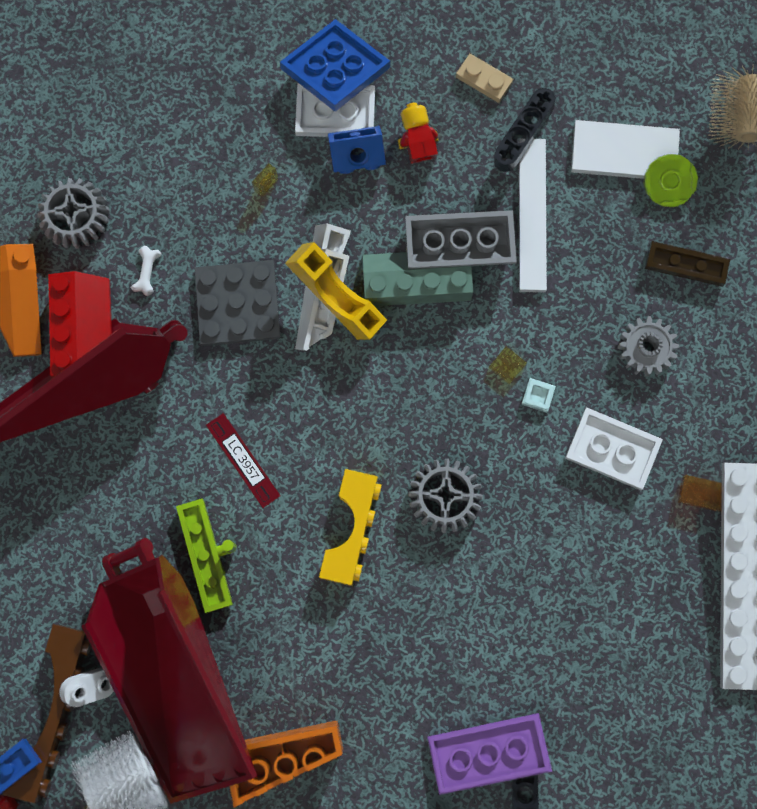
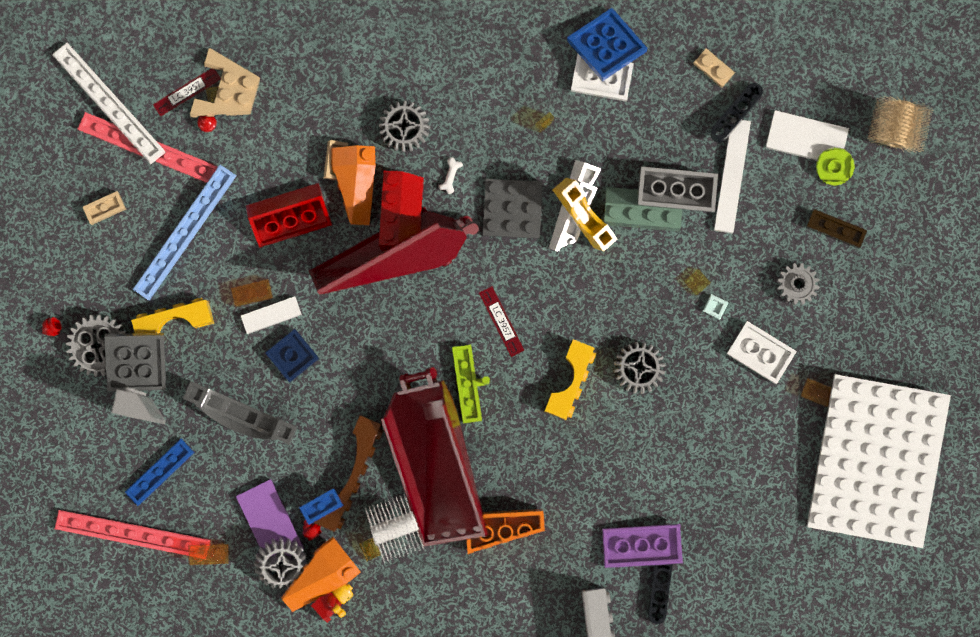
camera: 10 degrees right, 5 degrees up
white plate [60,668,114,707] -> none
blue brick [328,126,386,174] -> none
red piece [398,102,439,164] -> none

